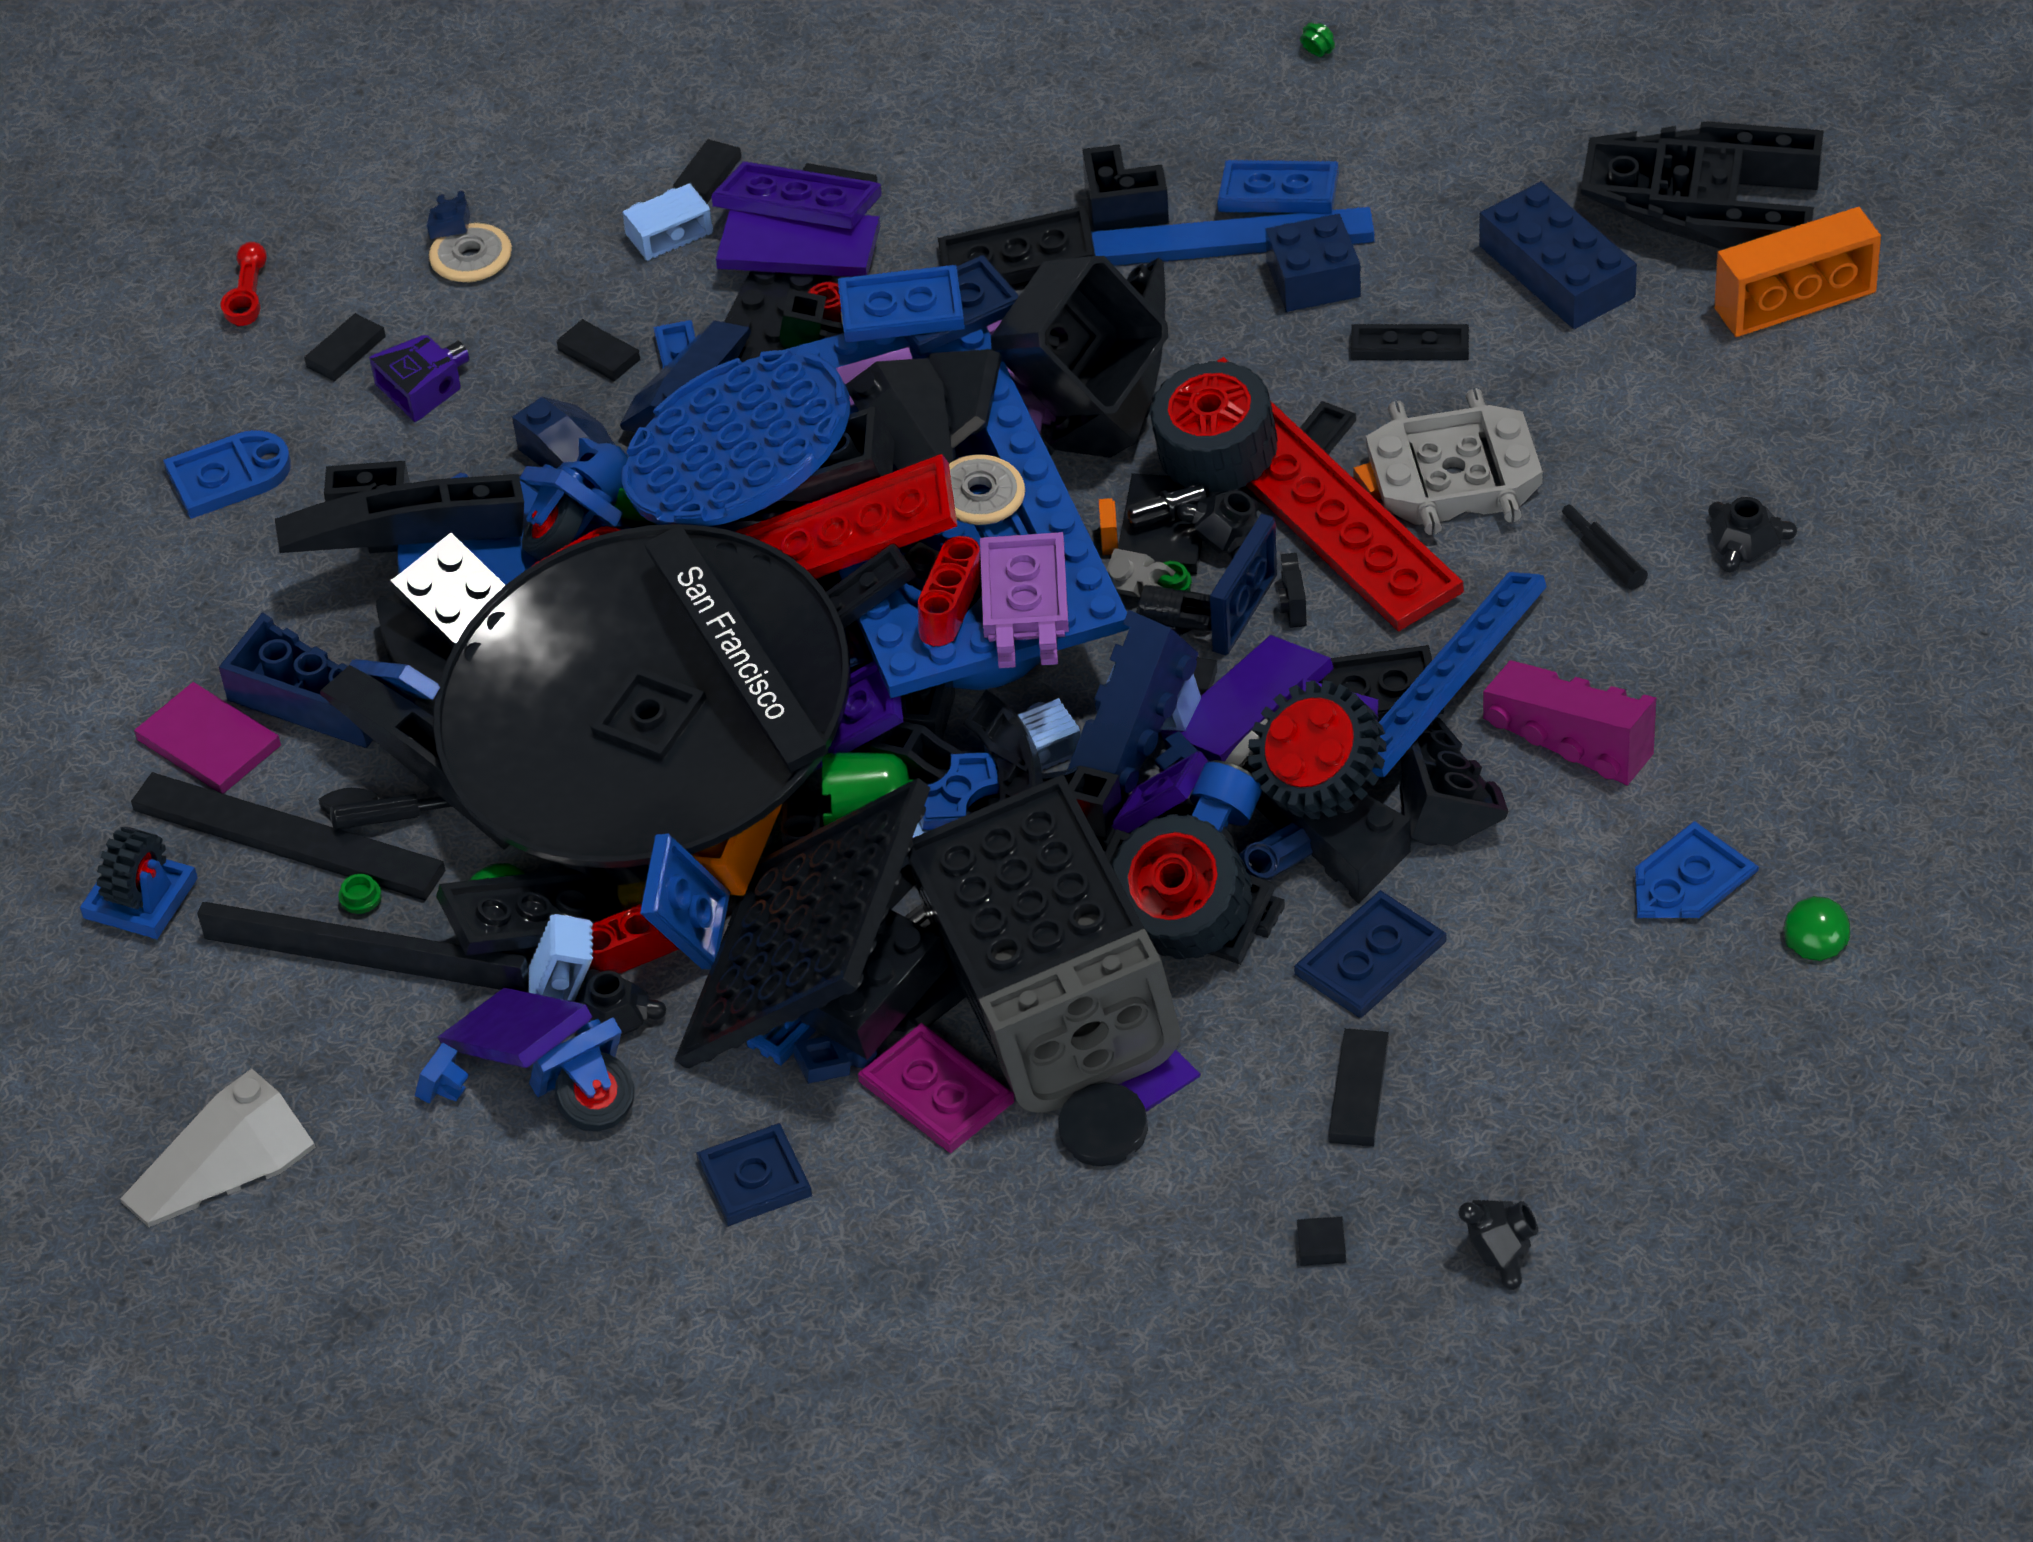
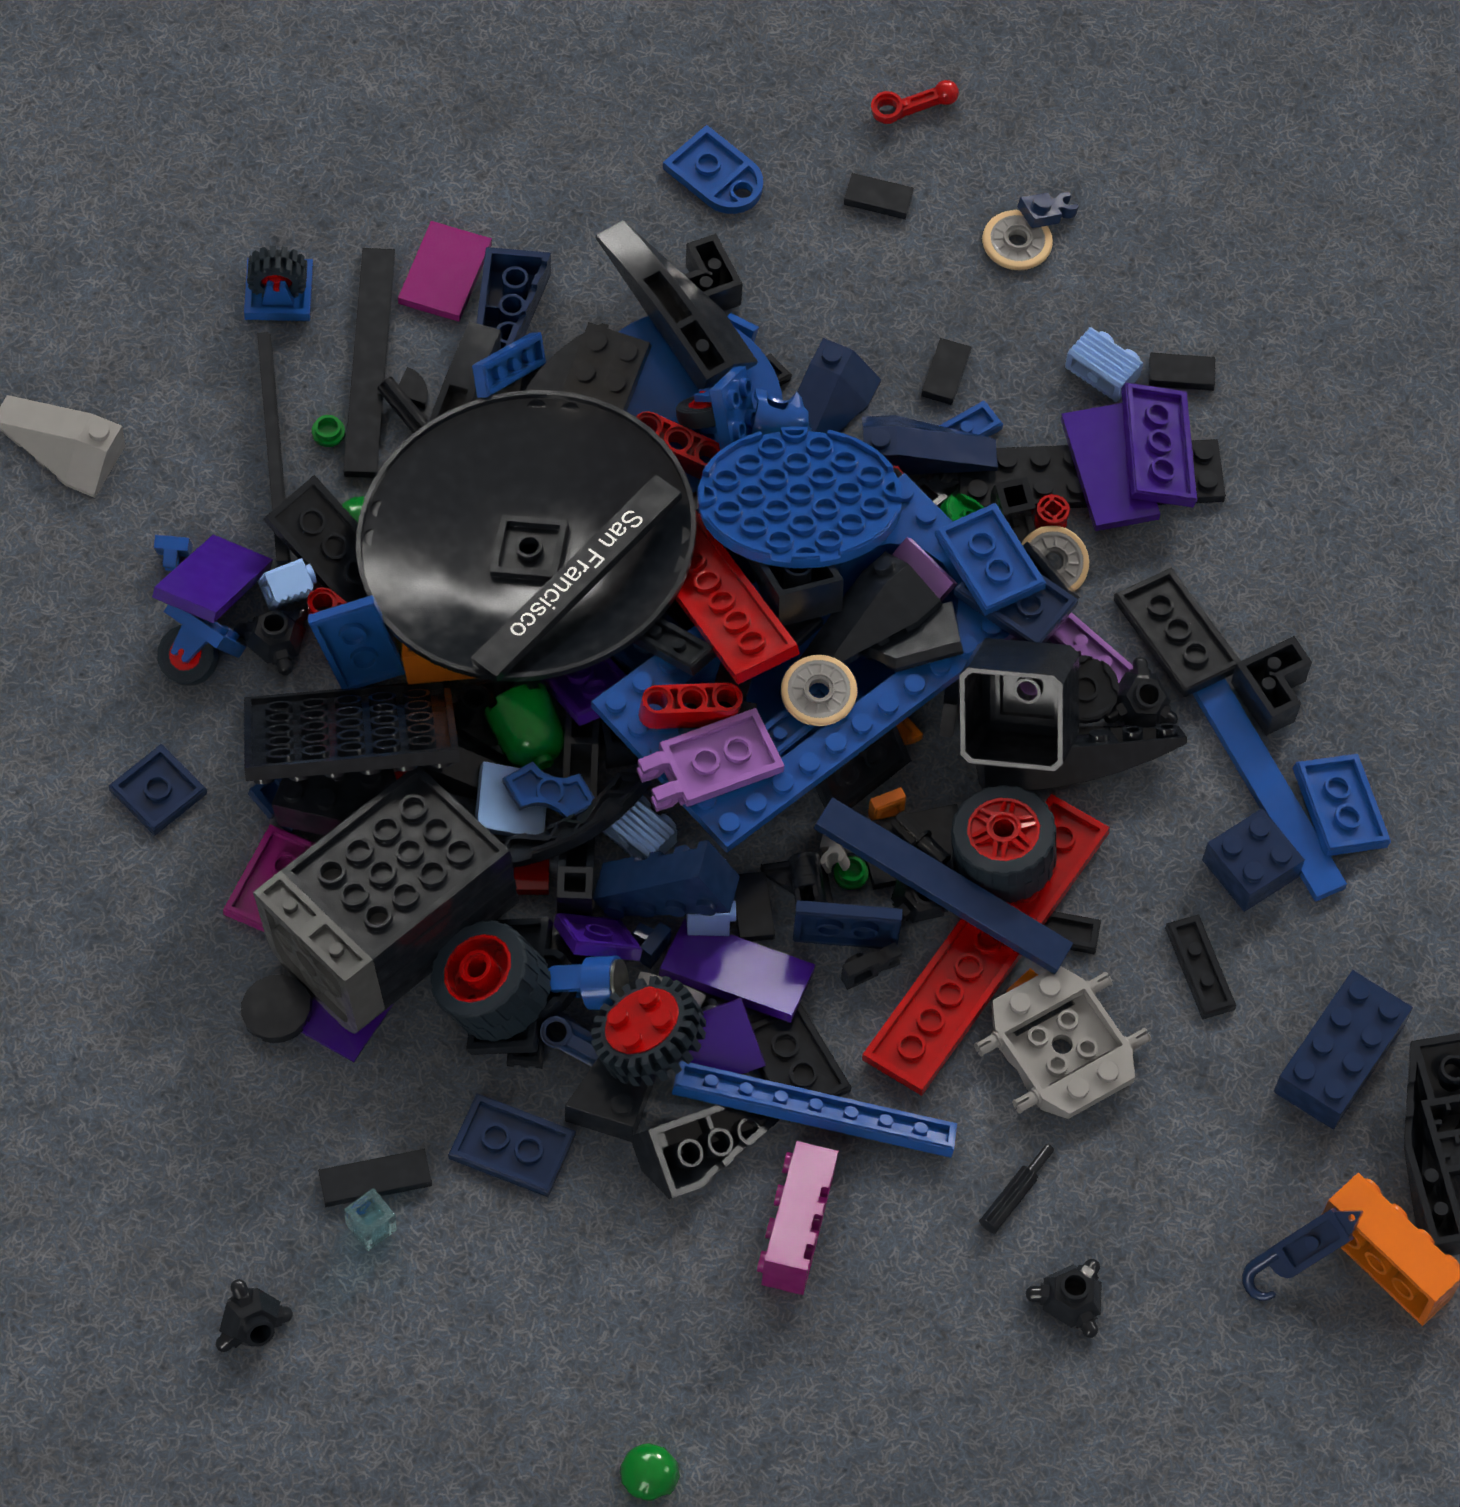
camera: 60 degrees right, 15 degrees up
dark purple torso [369,335,470,422] -> none
black tile [1297,1217,1346,1266] -> none
blue tile [1635,821,1759,918] -> none
none -> clear light blue brick [344,1188,397,1251]
none -> dark blue tile [813,797,1073,975]
none -> dark blue plate [1242,1207,1363,1301]

